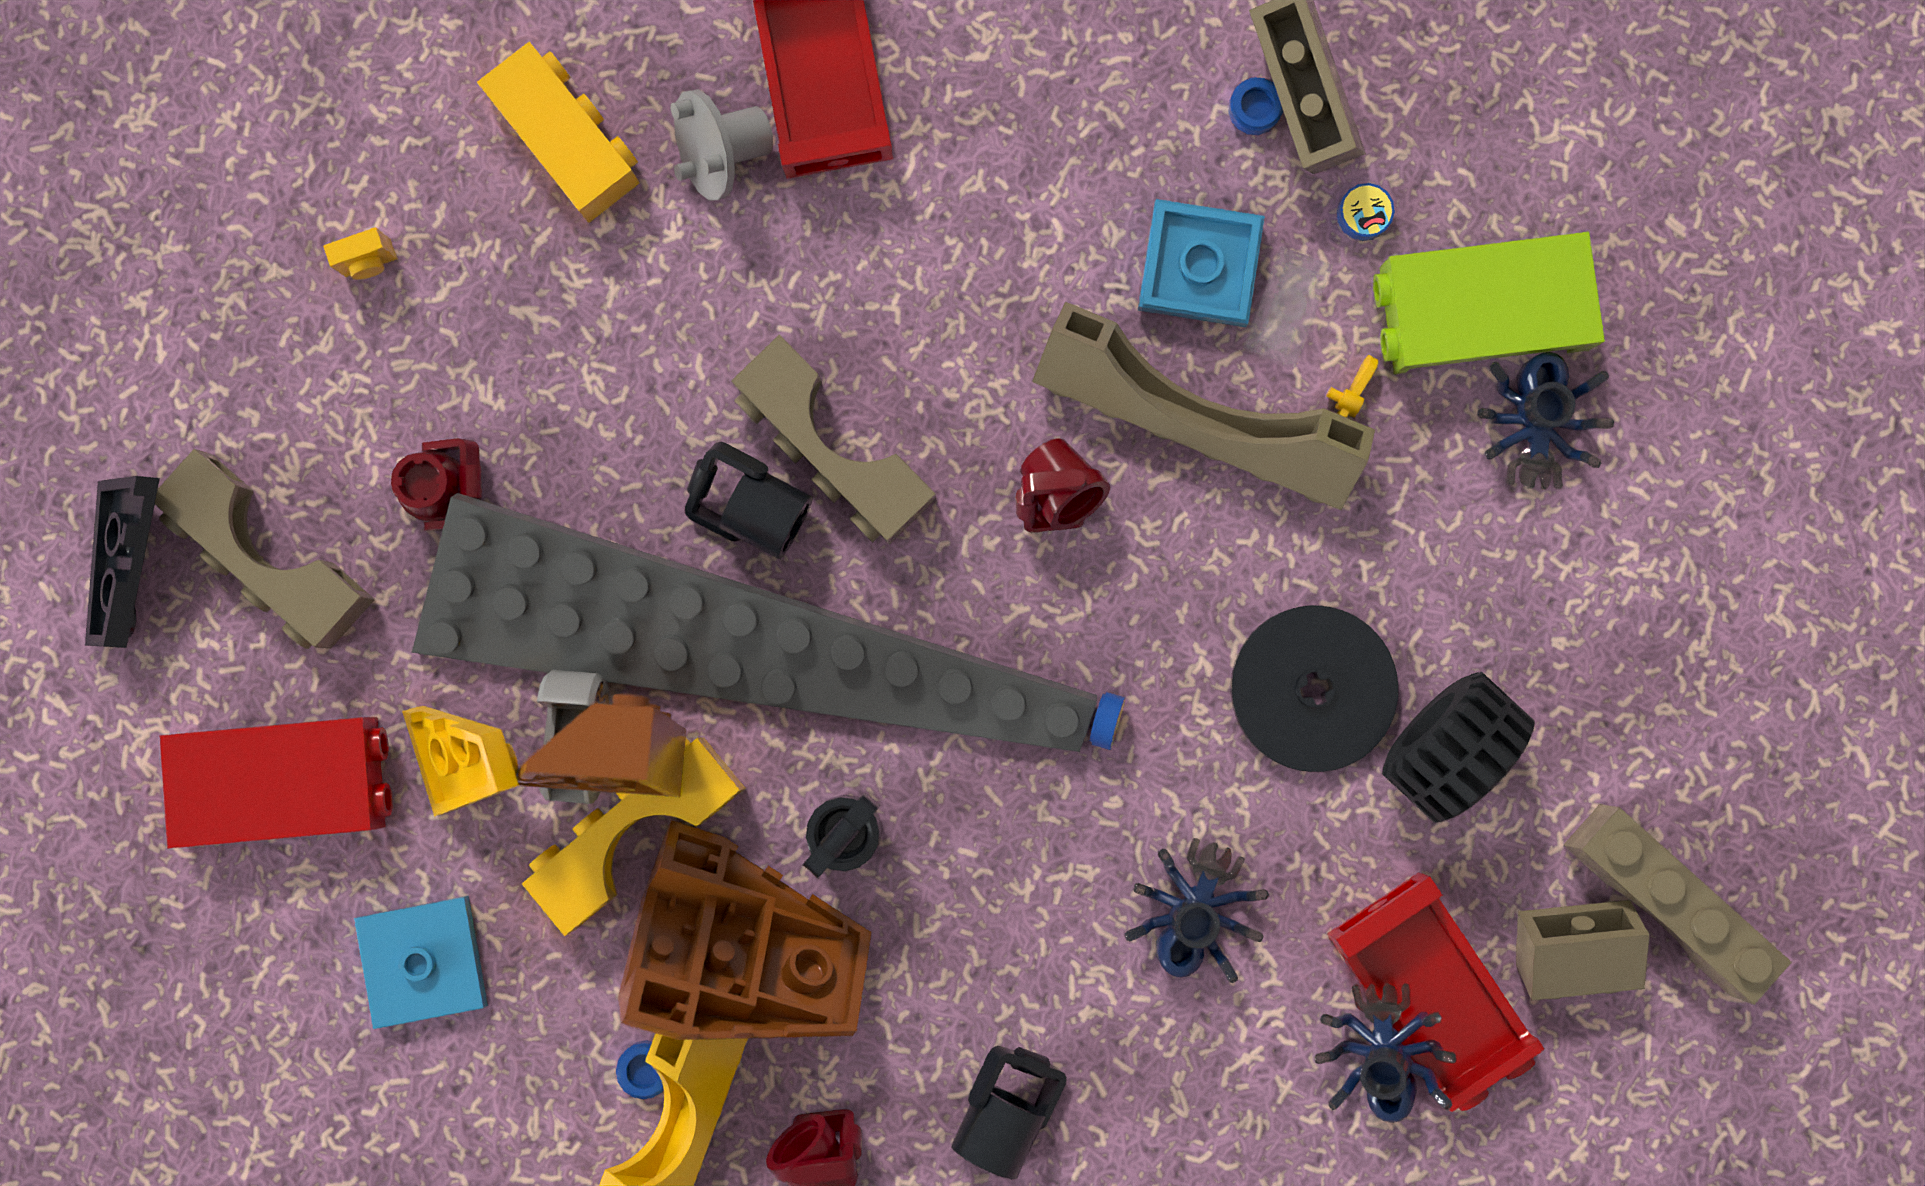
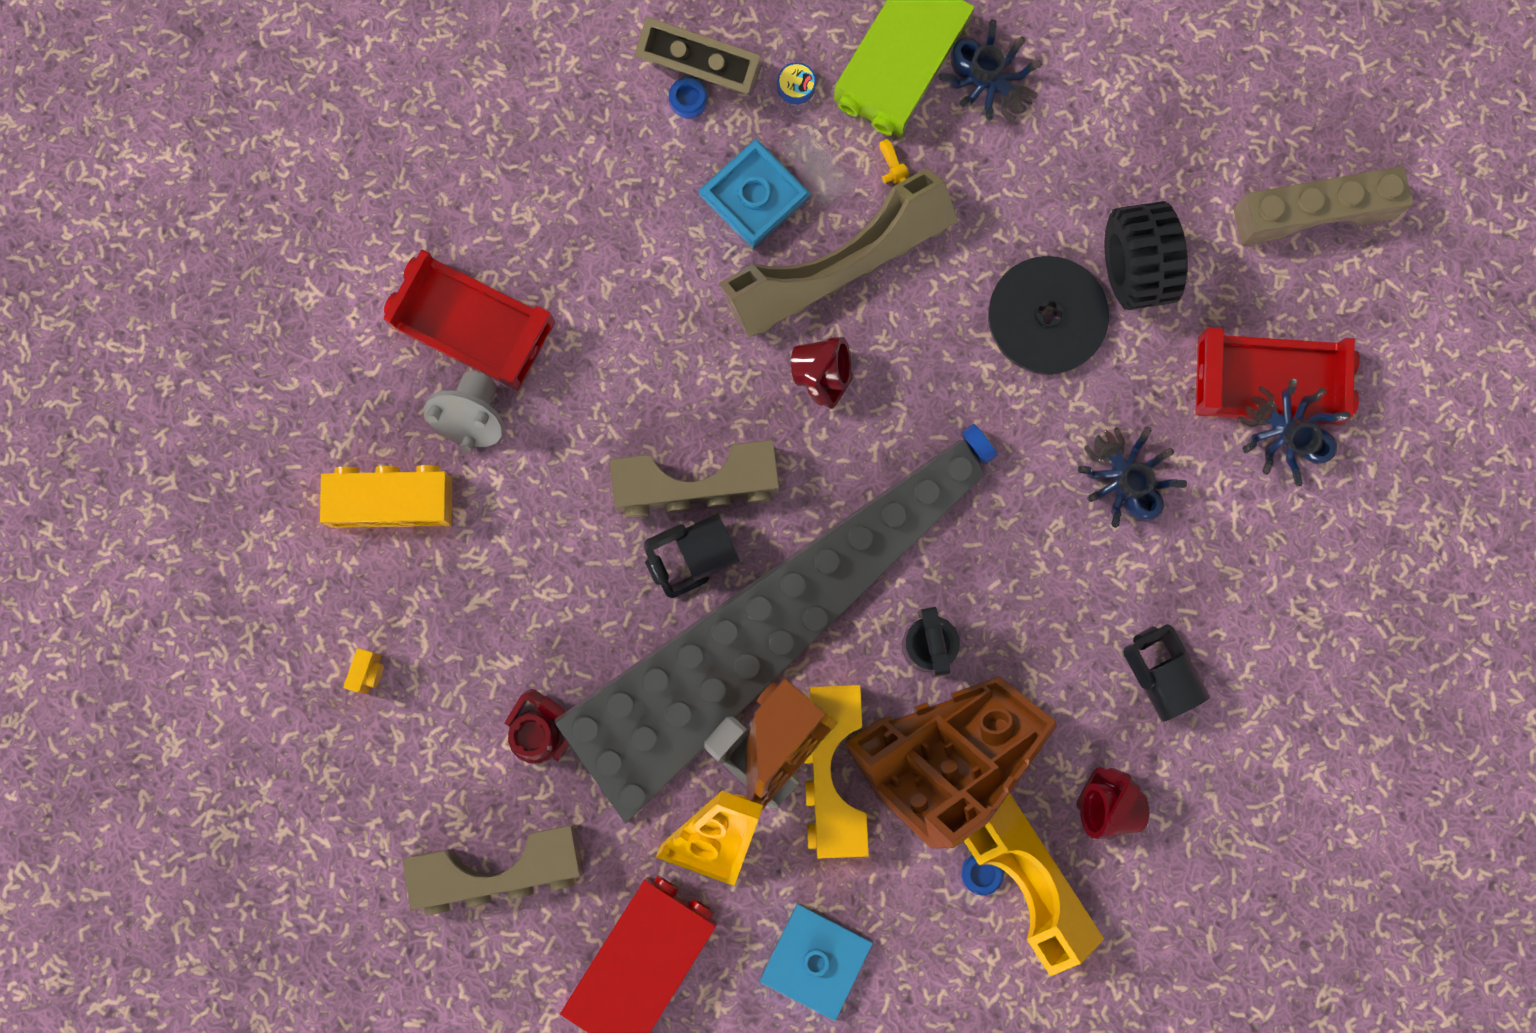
camera: 55 degrees left, 5 degrees down
black wing [85,476,160,648] -> none
dark tan brick [1516,900,1649,1000] -> none

